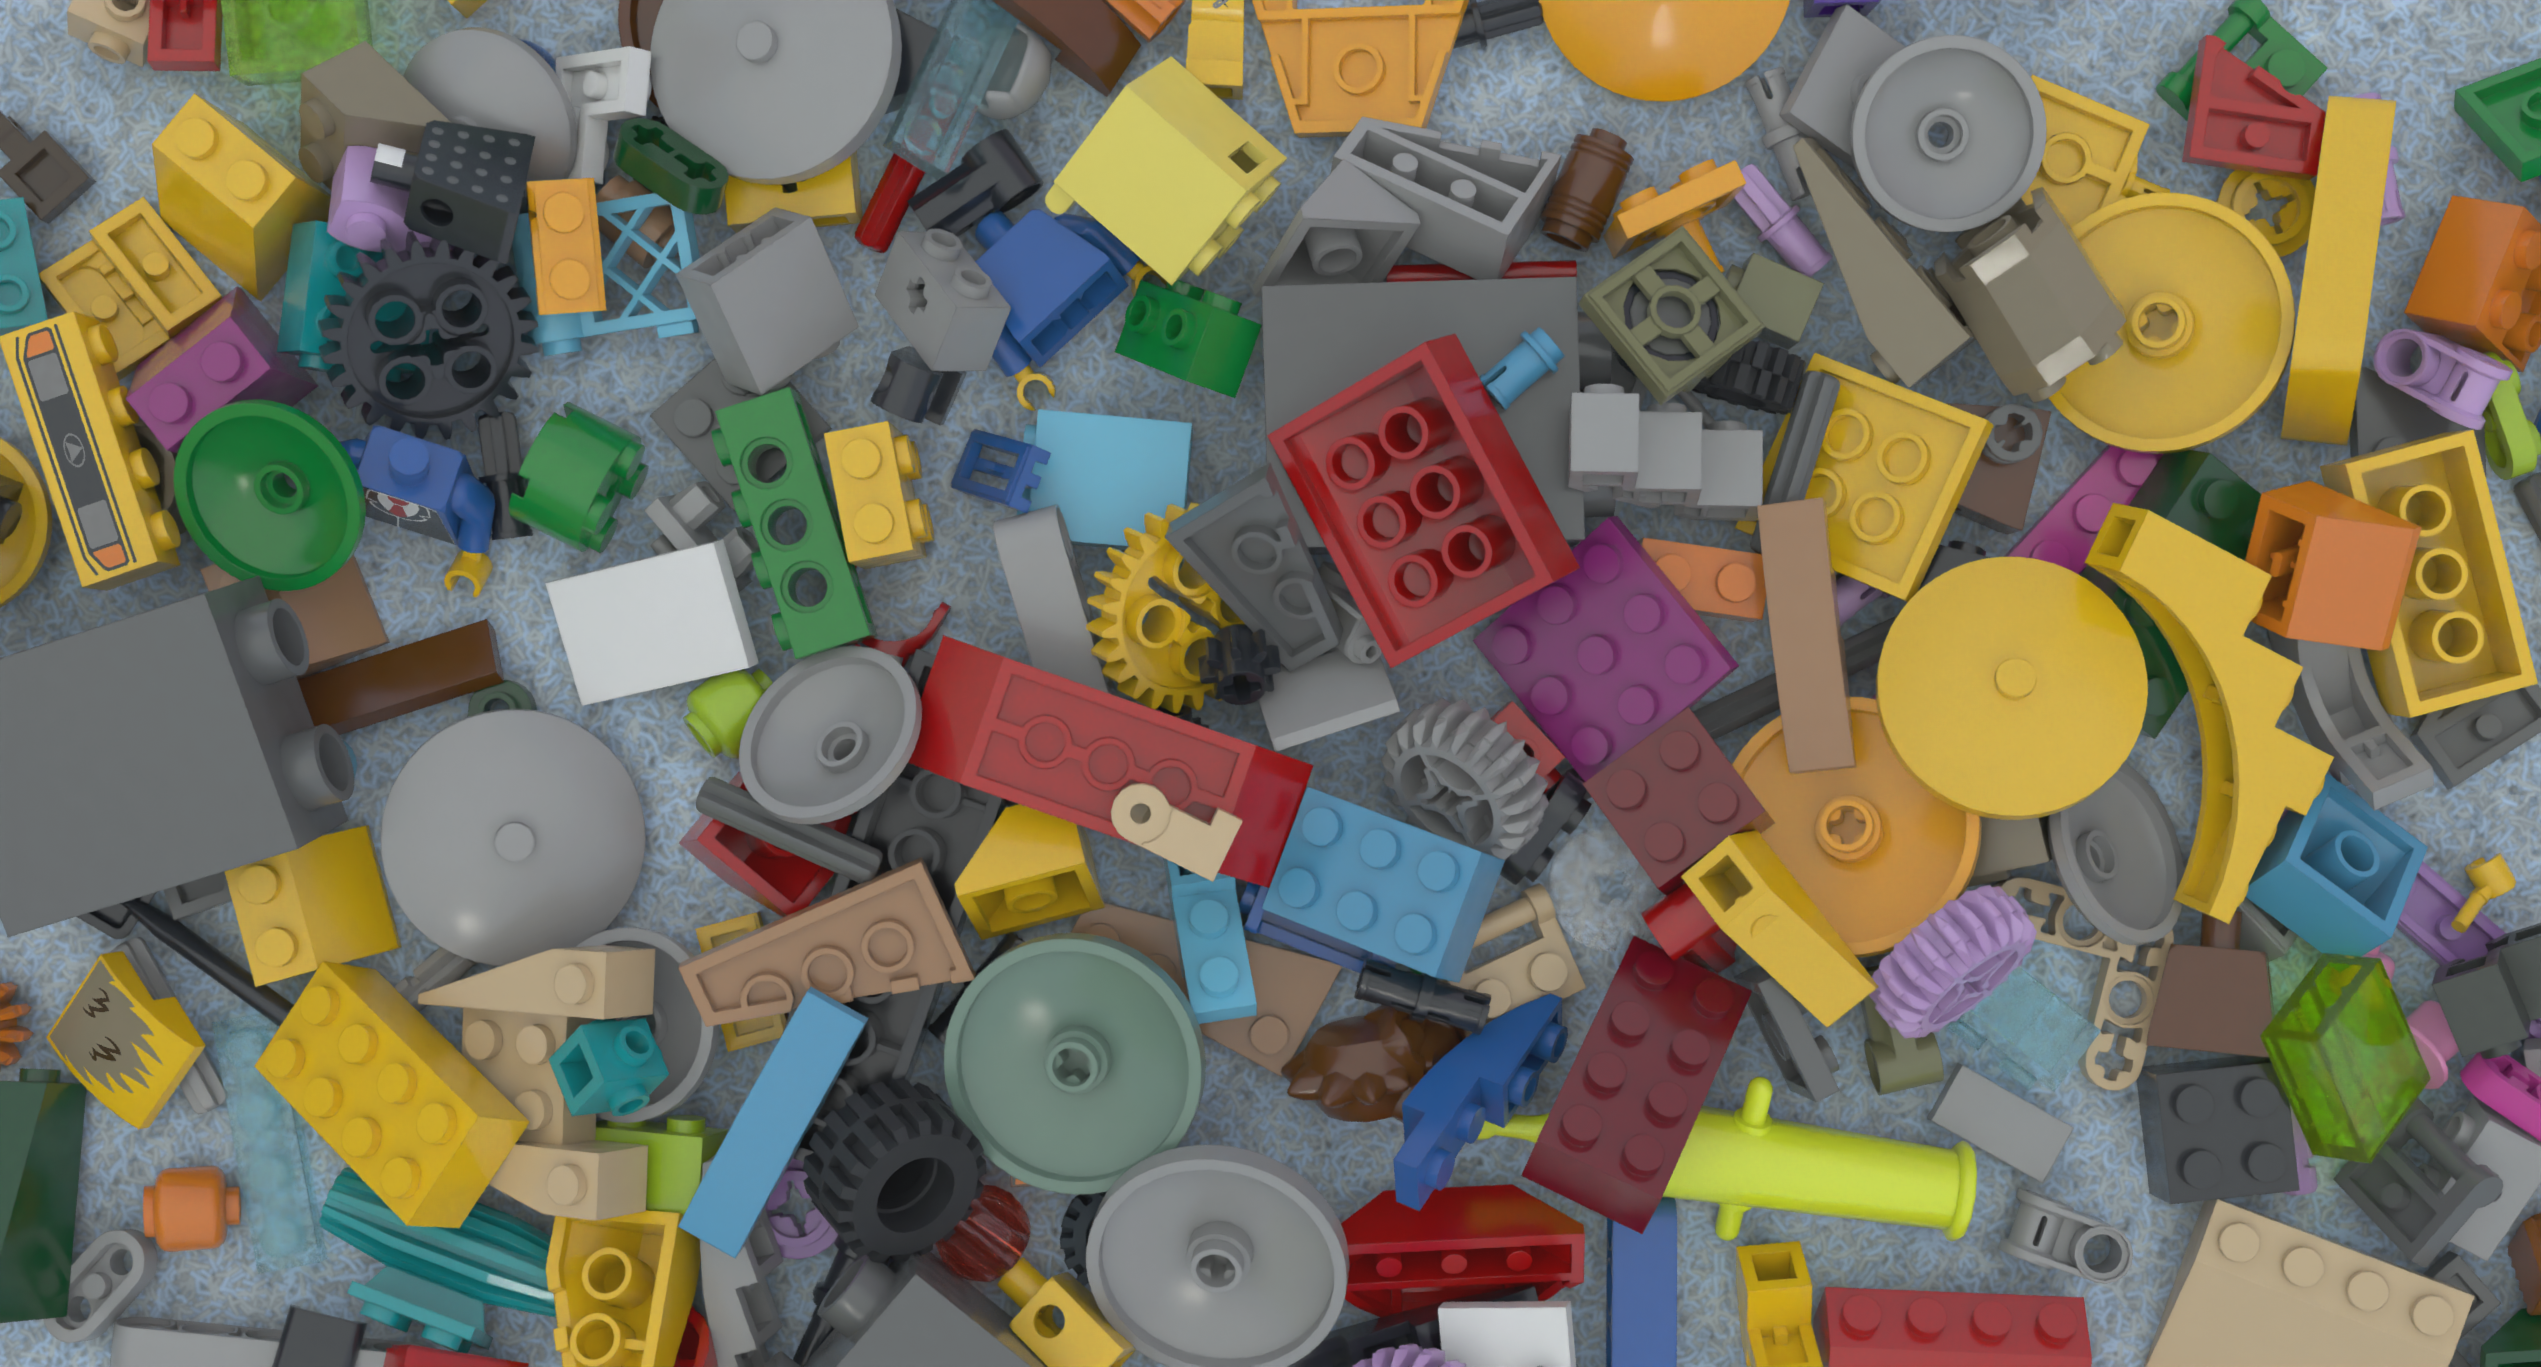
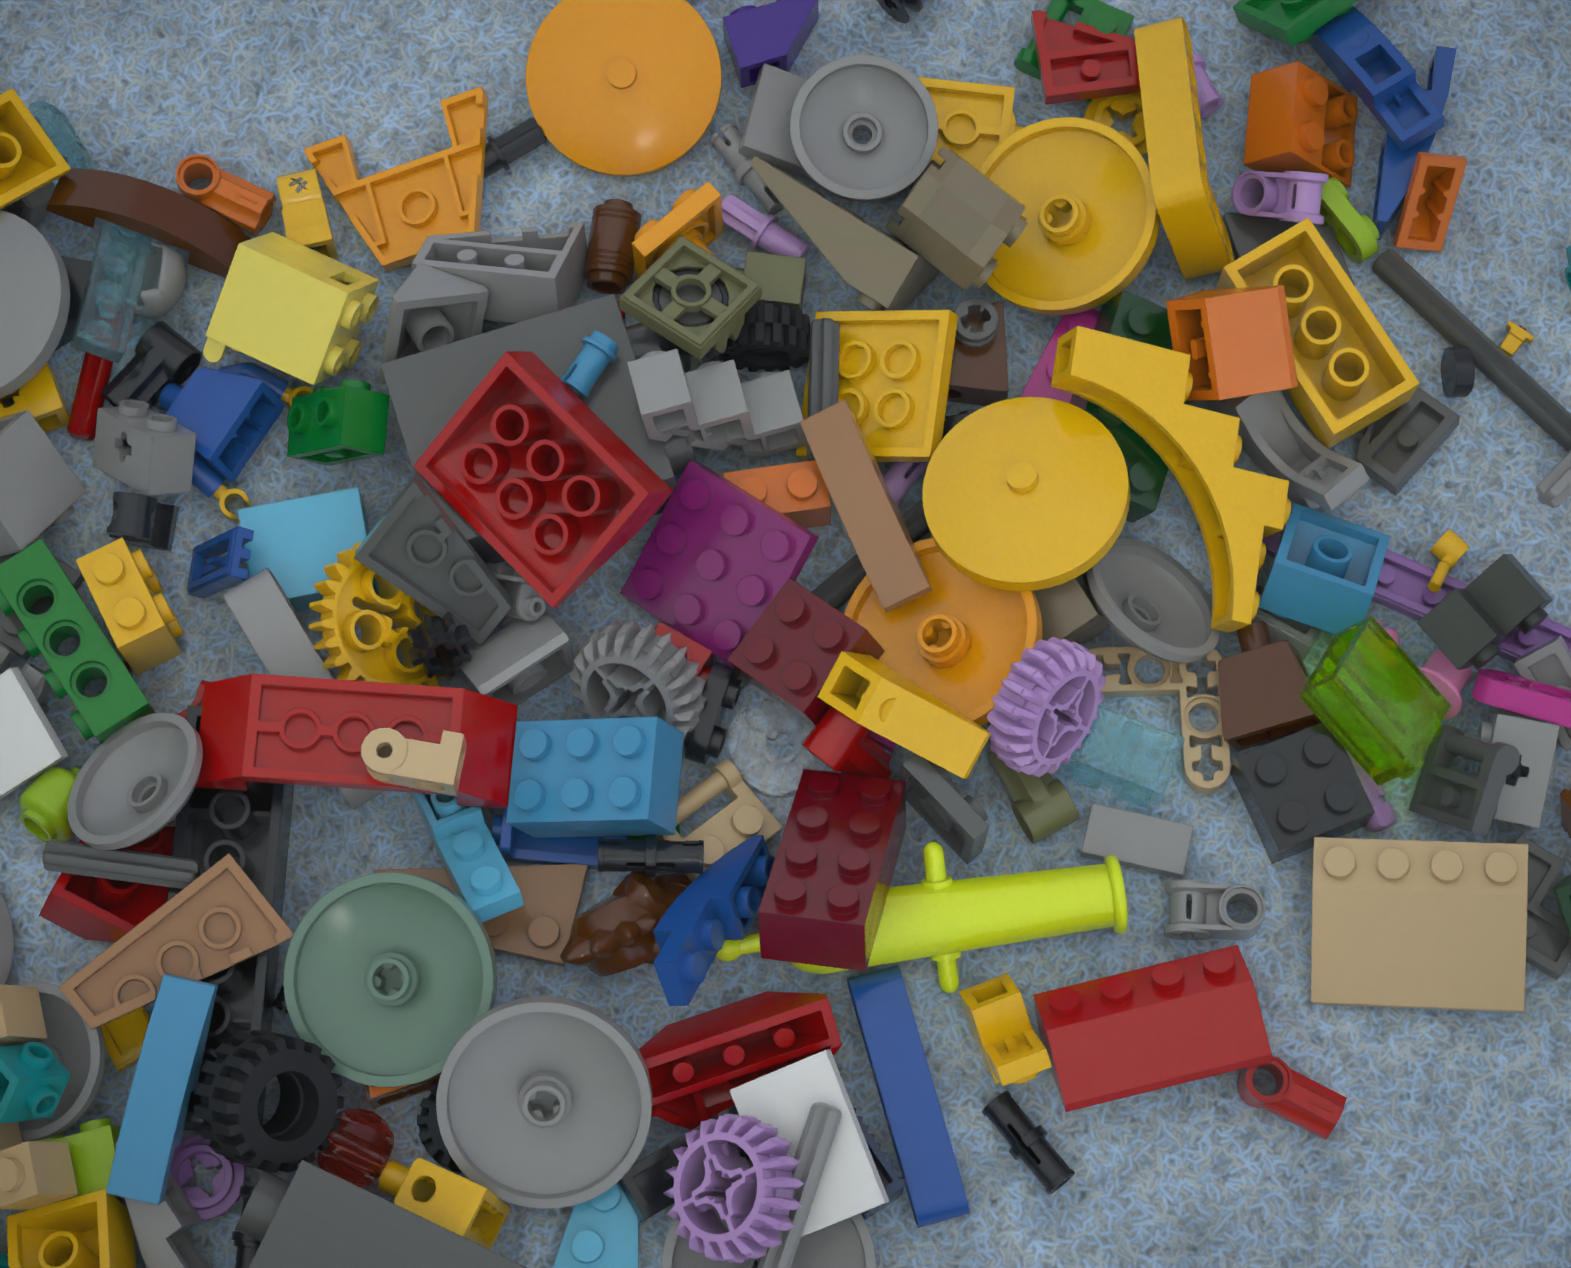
camera: 10 degrees left, 15 degrees down
yellow slope [954,804,1105,940] -> none

